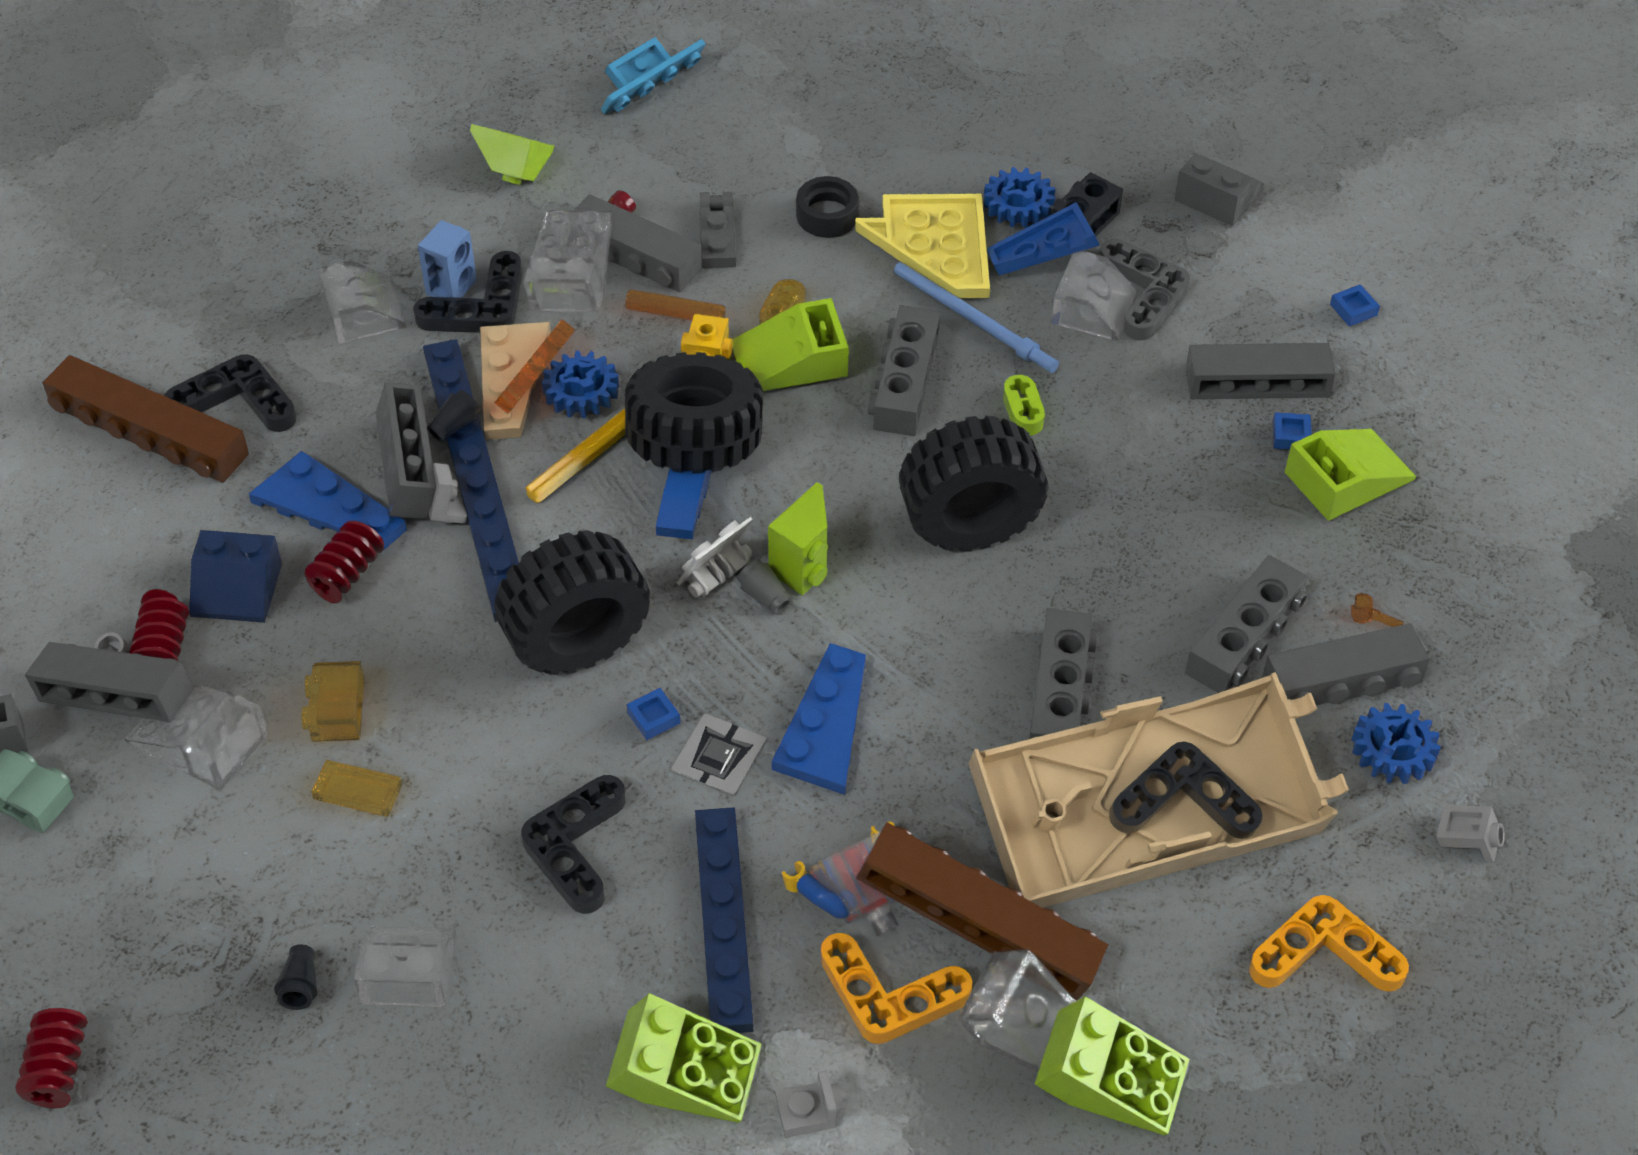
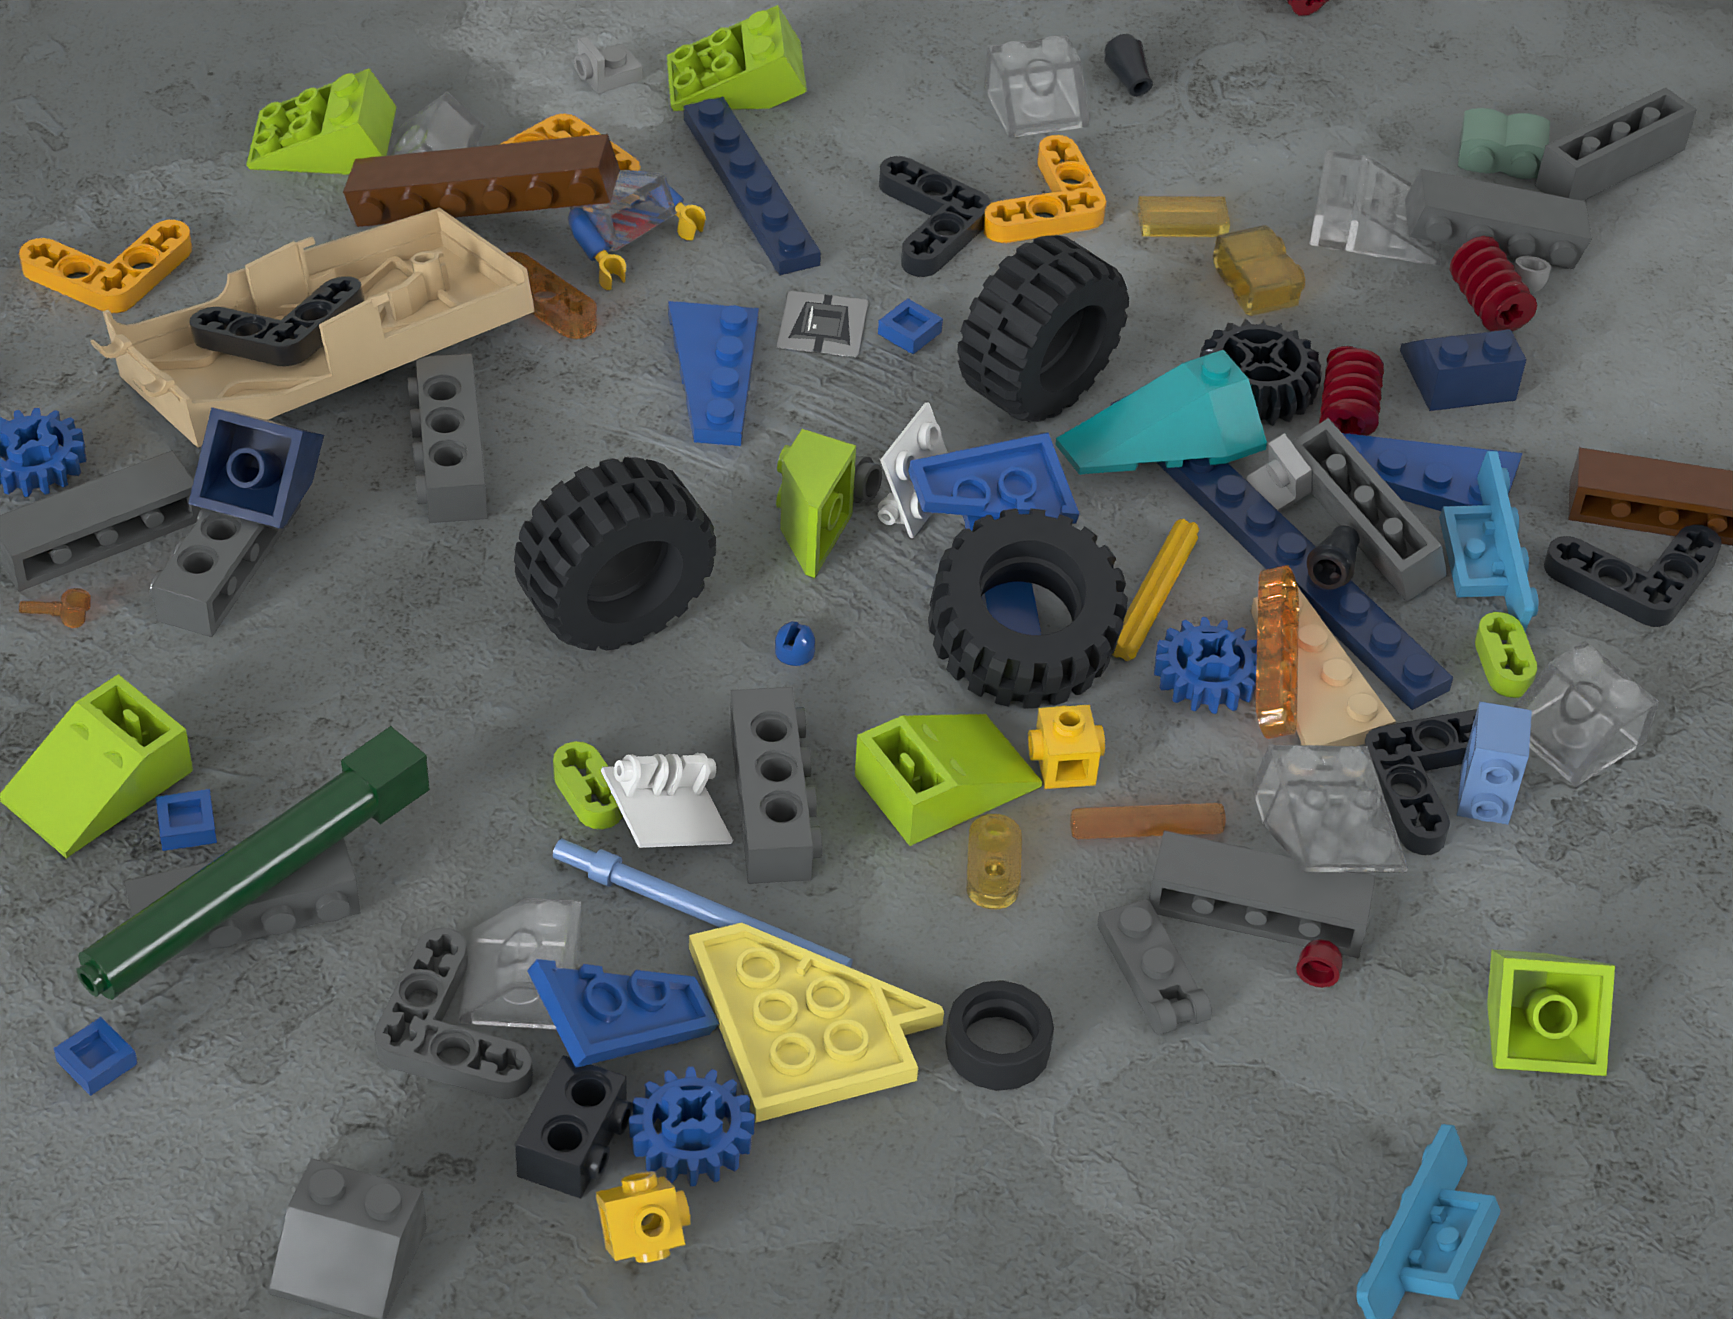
camera: 160 degrees right, 5 degrees down
none -> dark green brick [76,726,430,1000]
none -> dark blue slope [188,407,324,529]
none -> clear orange beam [505,252,597,339]
none -> yellow brick [596,1171,691,1263]
none -> white hinge [601,753,733,848]
none -> blue hinge [775,621,815,666]
none -> blue wing [908,433,1080,524]
none -> light orange beam [983,135,1106,243]
none -> teal wedge [1055,350,1267,475]
none -> black gear [1200,319,1322,426]
none -> dark azure bracket [1439,451,1539,631]
none -> lime beam [1475,612,1537,698]

